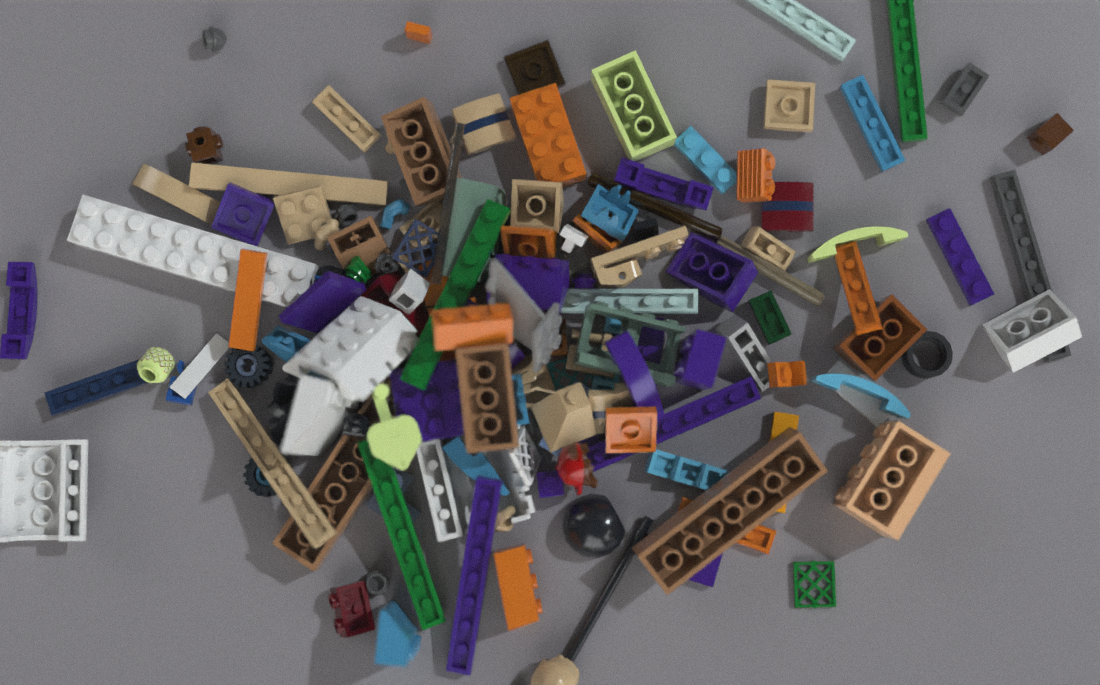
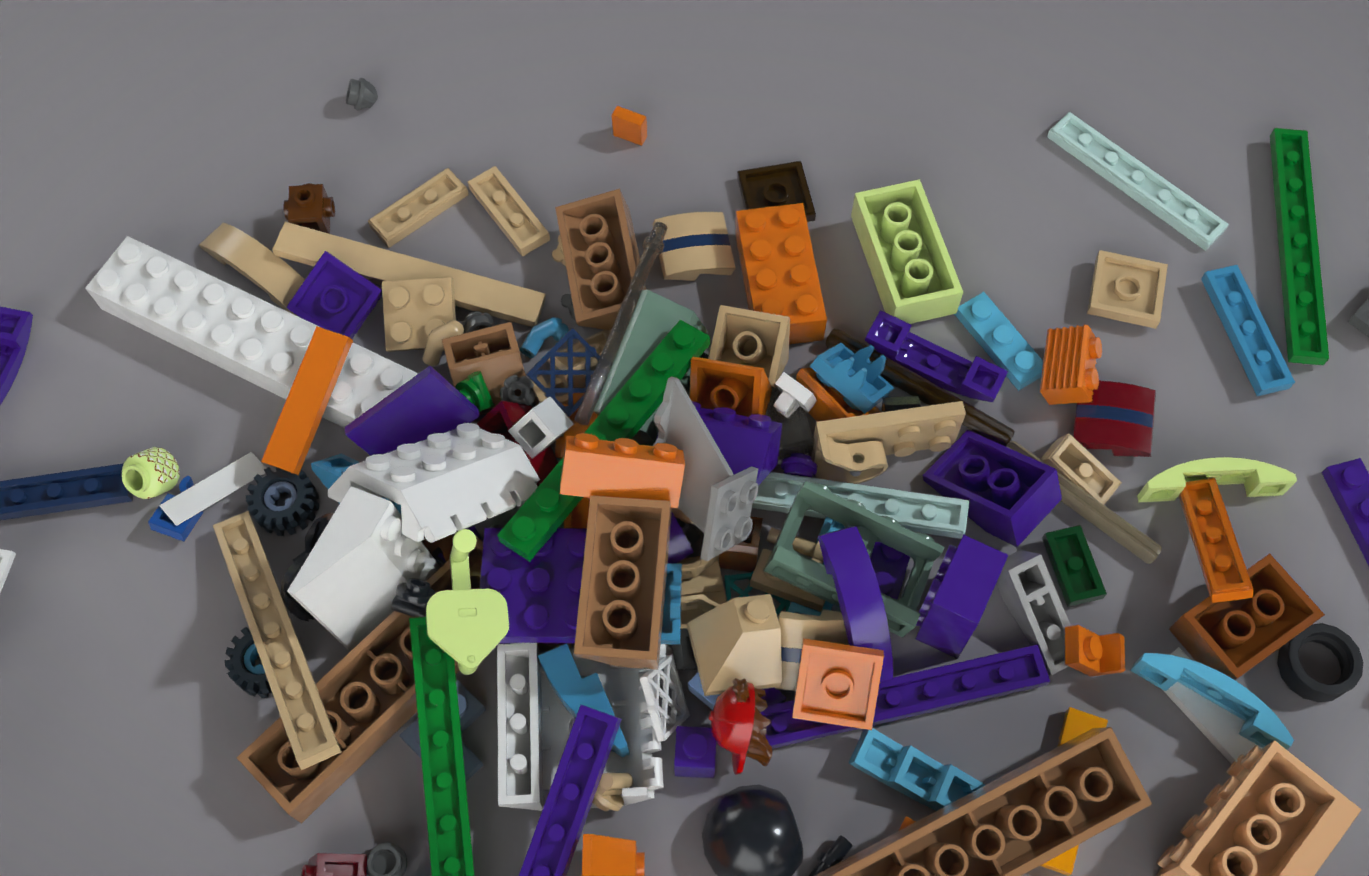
camera: 10 degrees right, 20 degrees down
none -> tan tile [368,168,469,248]

